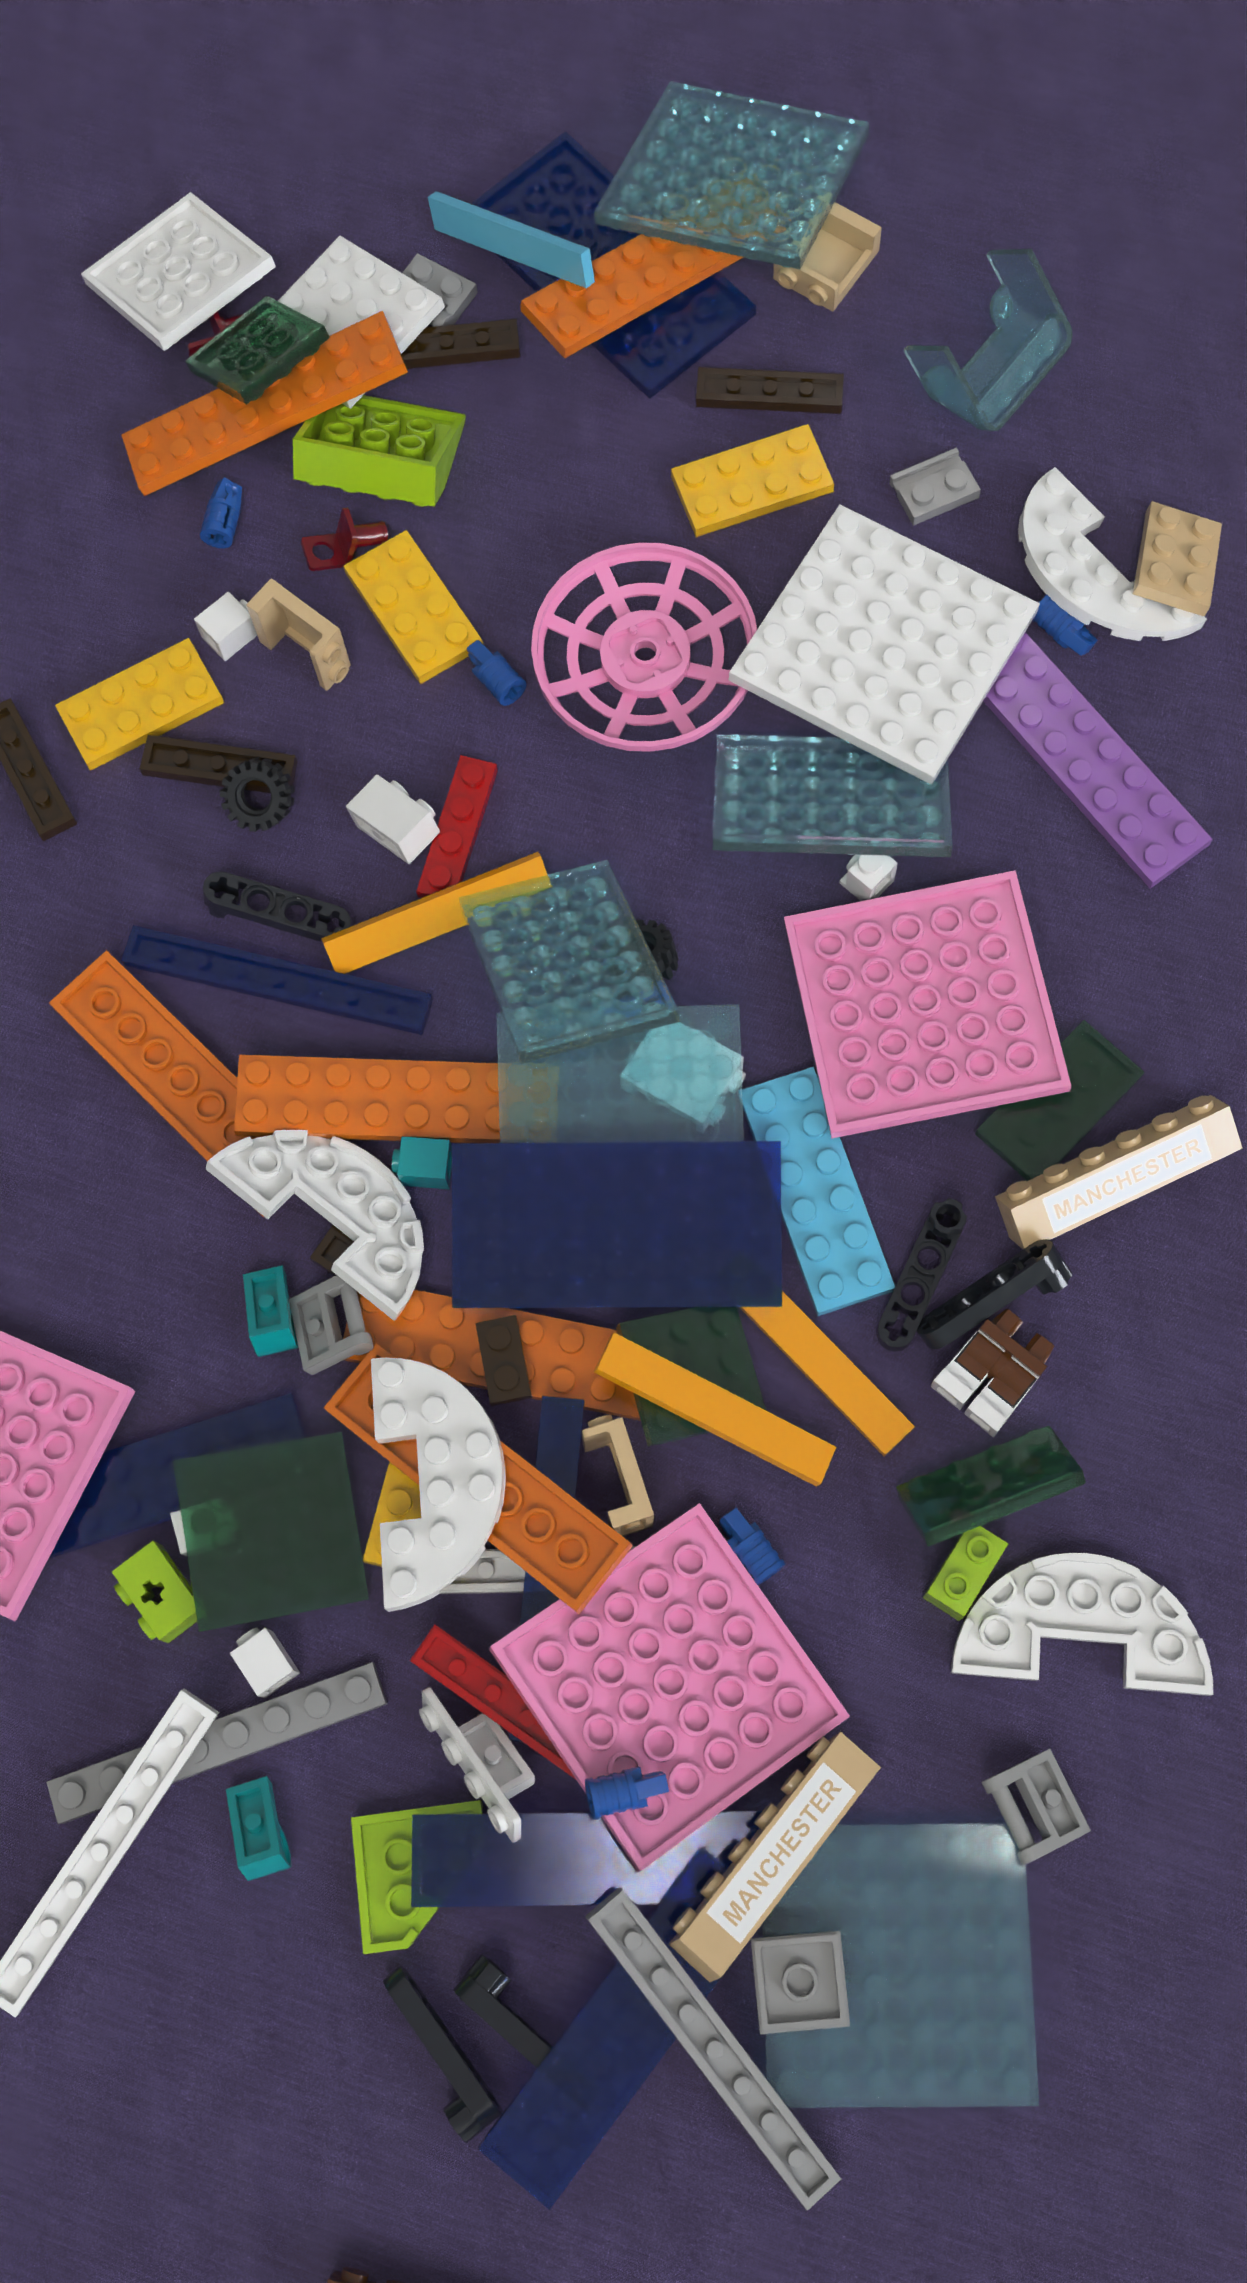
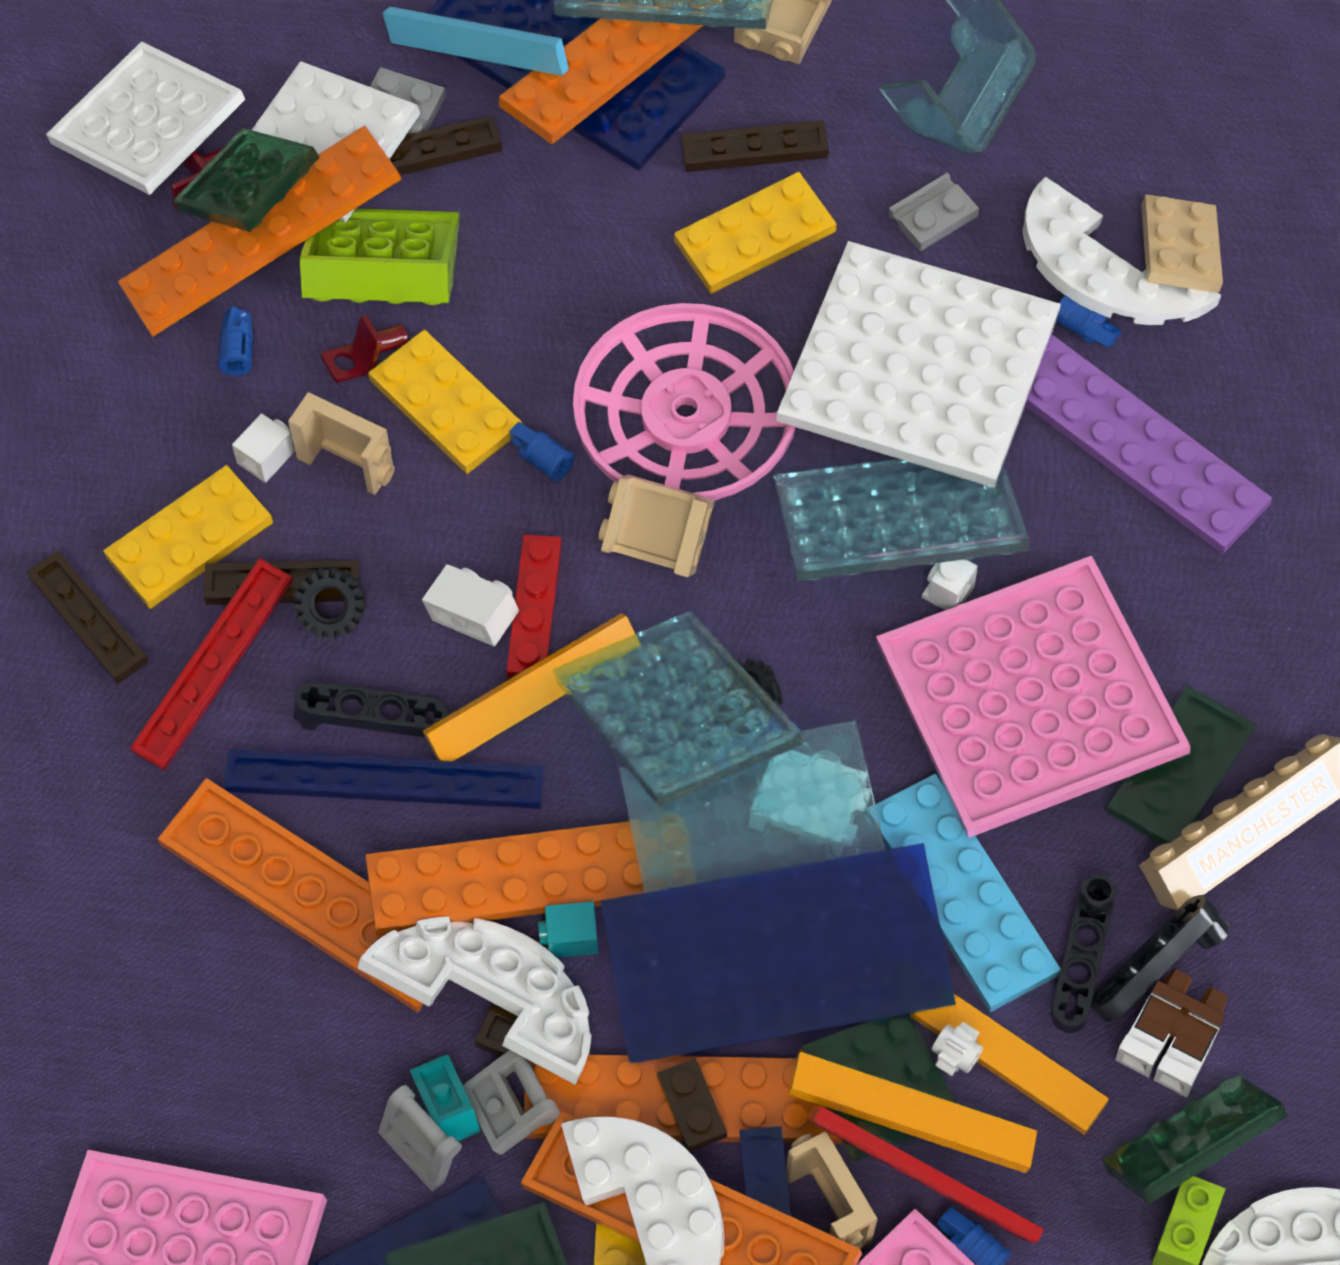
camera: 15 degrees left, 10 degrees down
none -> red tile [130,558,293,772]
none -> light grey plate [378,1085,462,1192]
none -> tan panel [598,474,715,577]
none -> red tile [807,1105,1044,1243]
none -> white gear [932,1022,984,1076]

